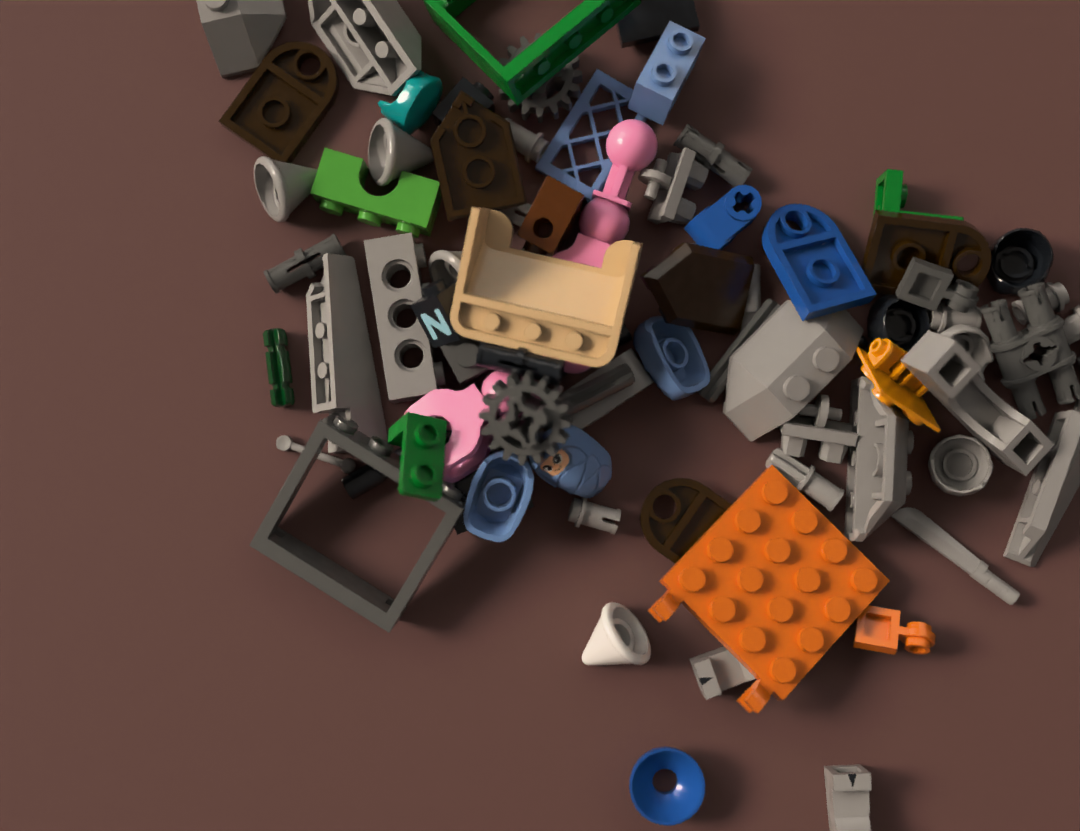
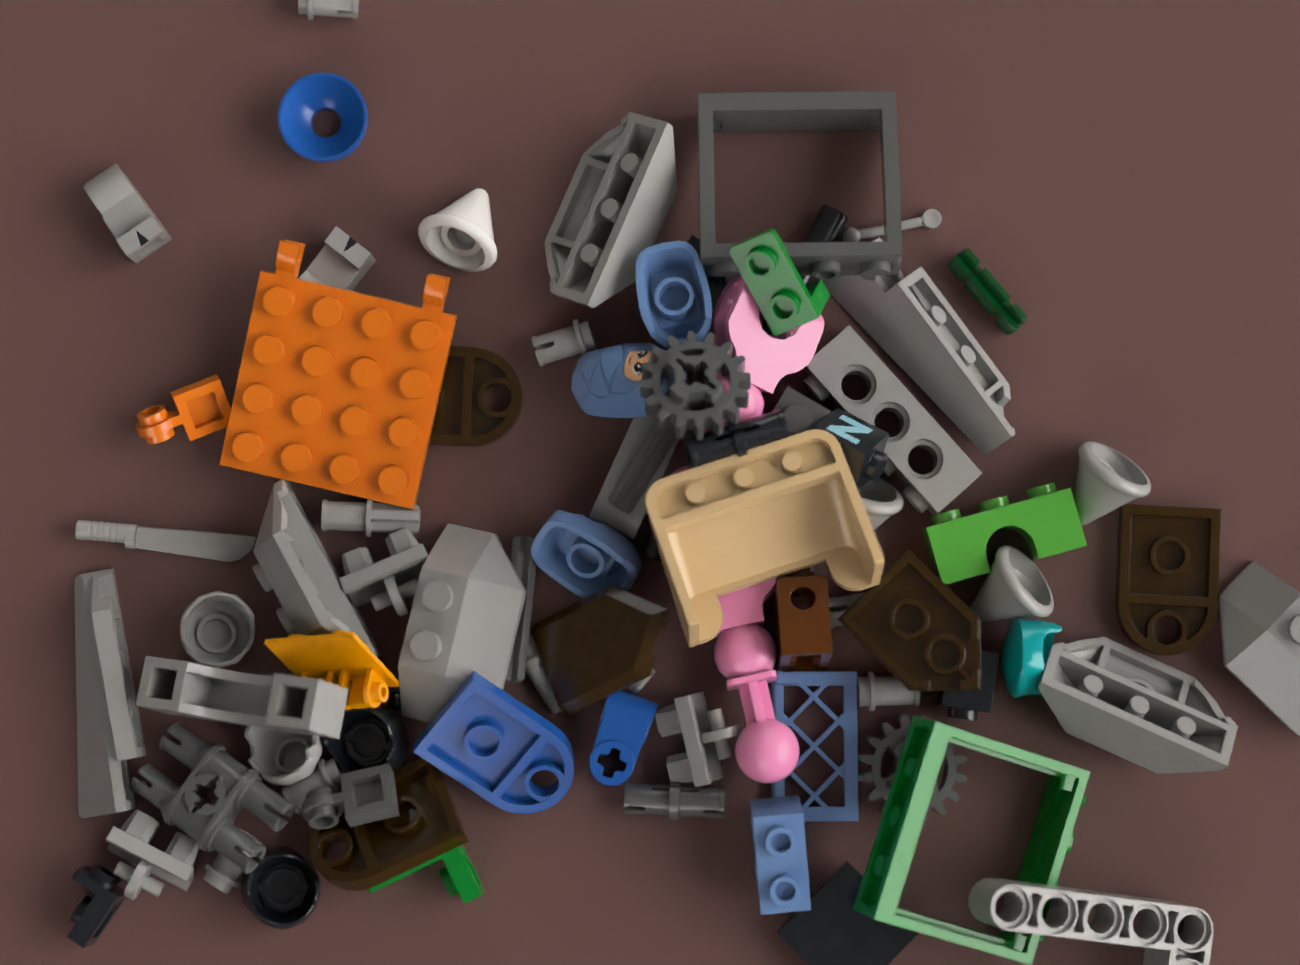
camera: 145 degrees right, 0 degrees up
dark grey pin [263,234,347,294] -> none
none -> light grey wedge [544,112,678,308]

